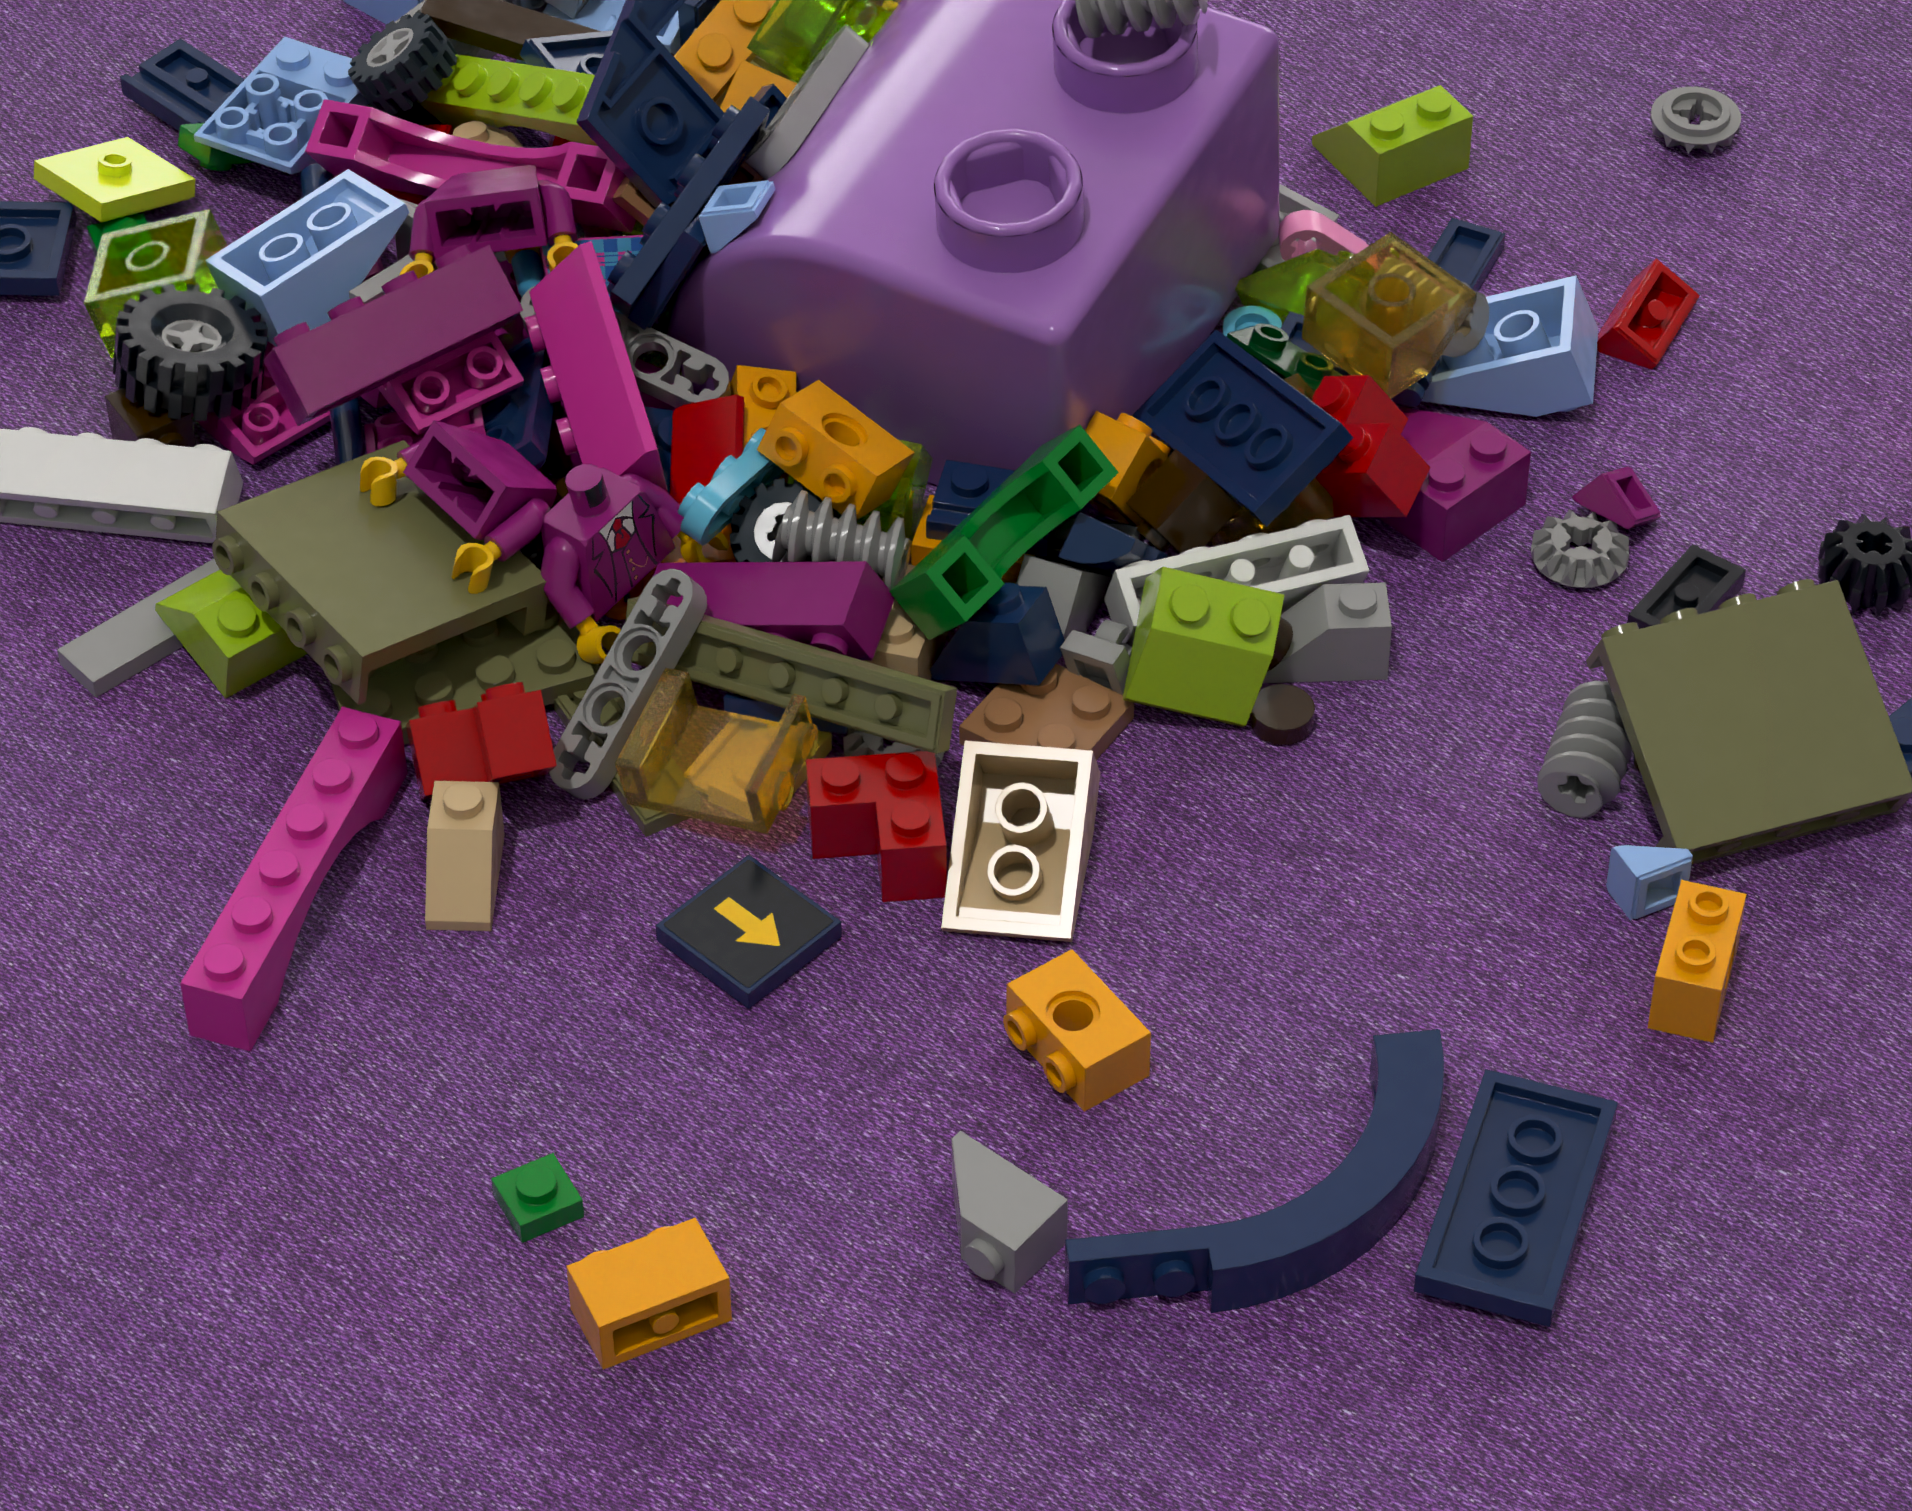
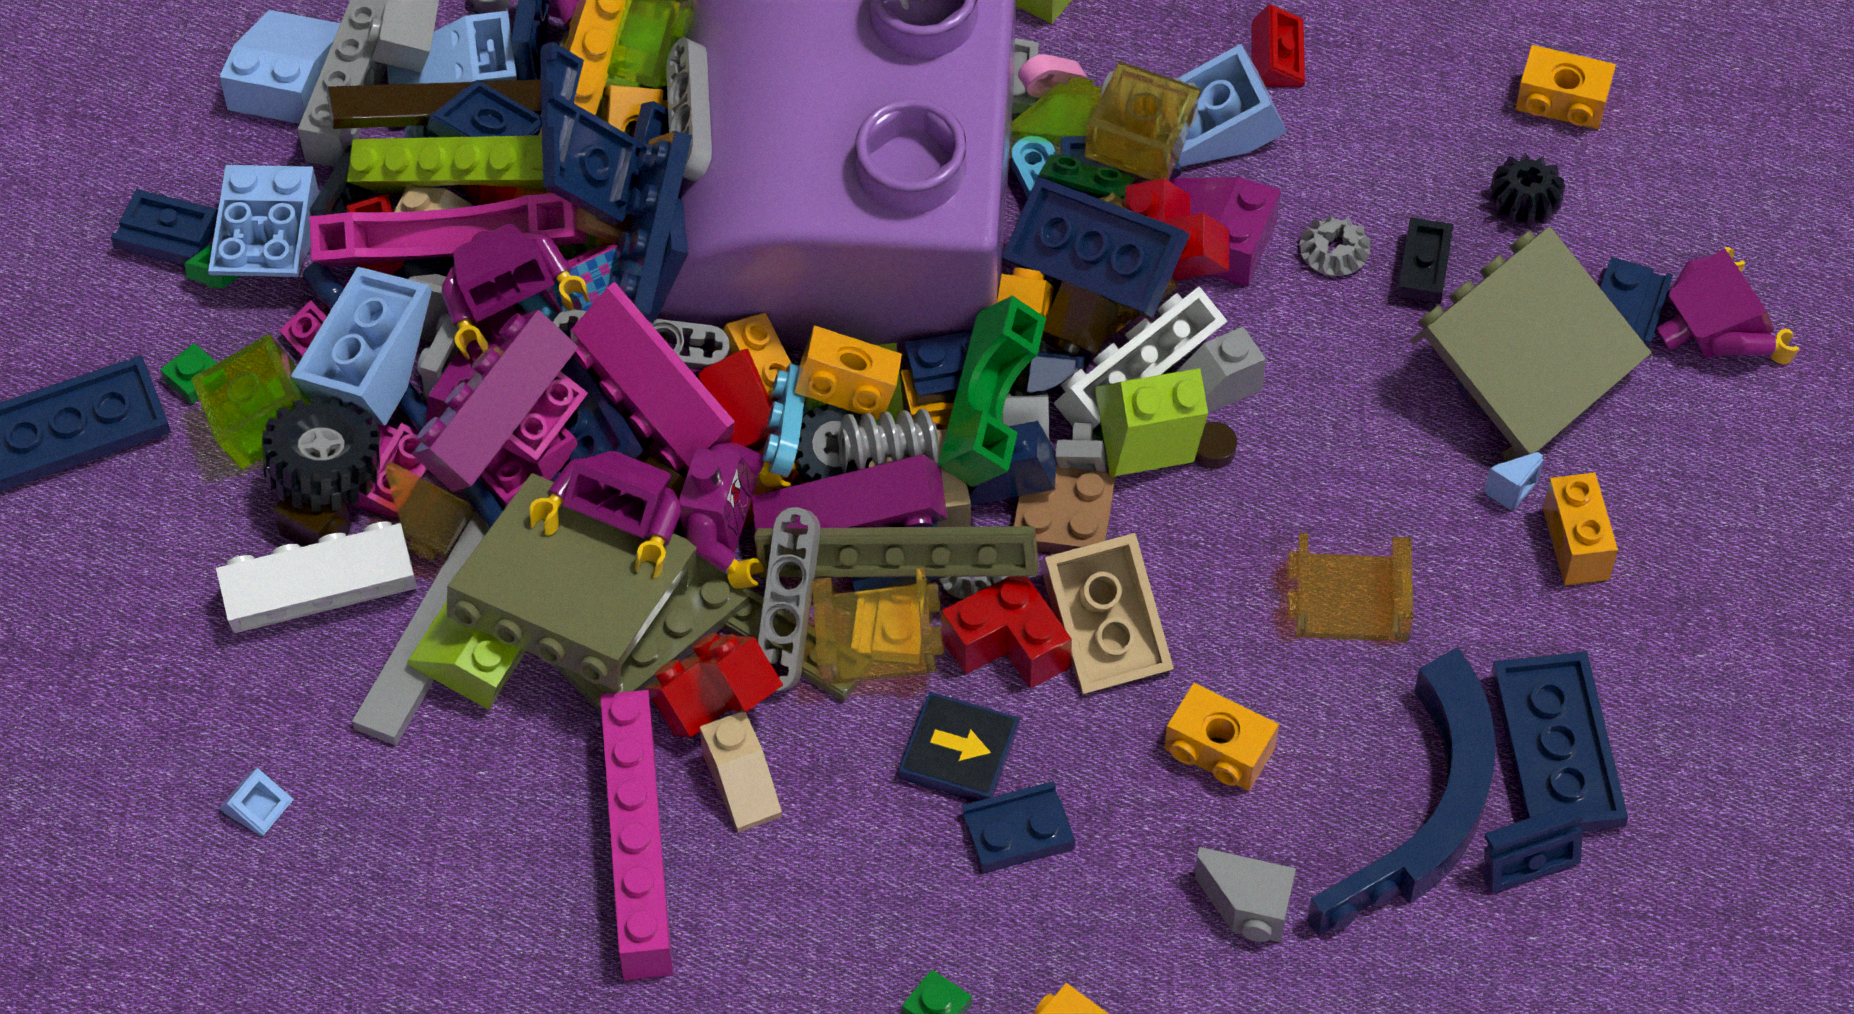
camera: 25 degrees left, 10 degrees up
neon yellow plate [34,137,195,223] -> none
black wheel [348,12,458,115] -> none
light blue slope [699,180,775,254] -> none
dark blue tile [1421,218,1505,292] -> none
light grey piece [1537,681,1633,819] -> none
magenta slope [1572,466,1661,529] -> none
none -> clear yellow slope [385,461,473,561]
none -> dark blue plate [961,781,1075,874]
none -> clear yellow panel [1287,533,1413,642]
none -> dark blue plate [1483,803,1584,893]

